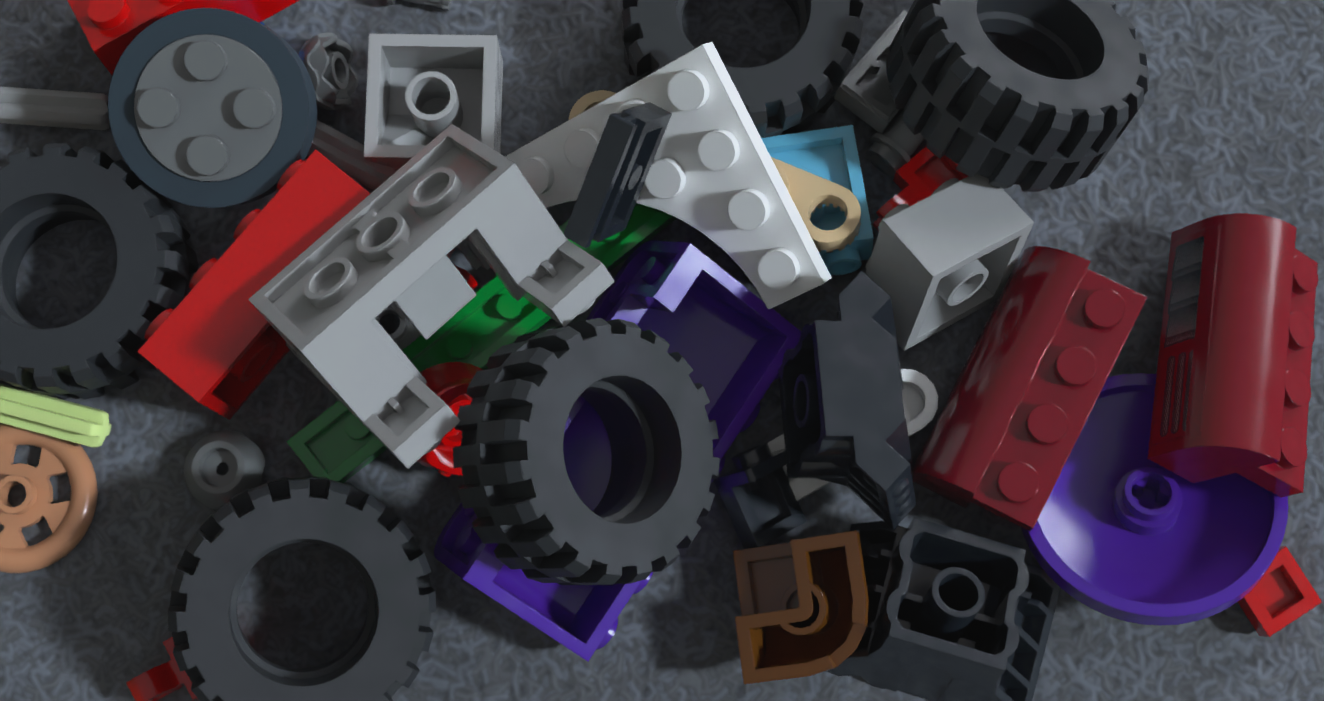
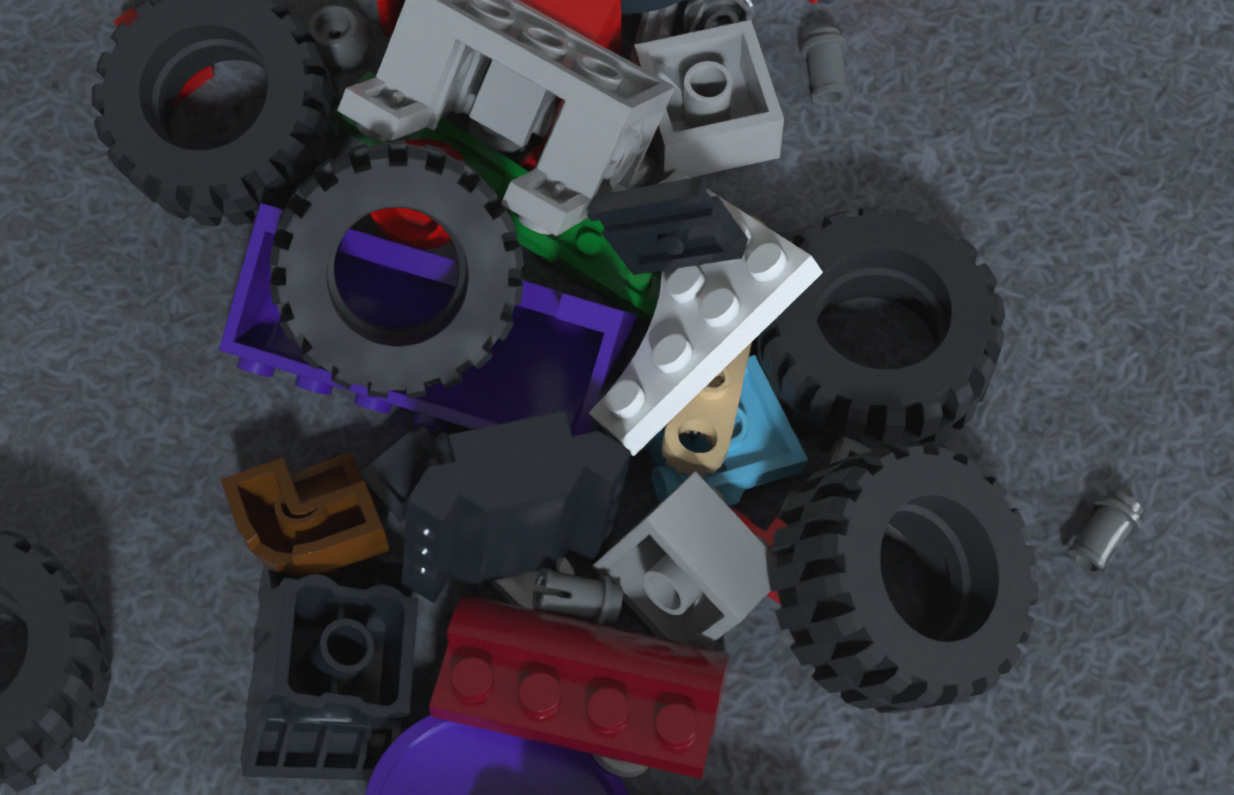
camera: 80 degrees right, 15 degrees down
none -> dark grey pin [532,567,623,625]

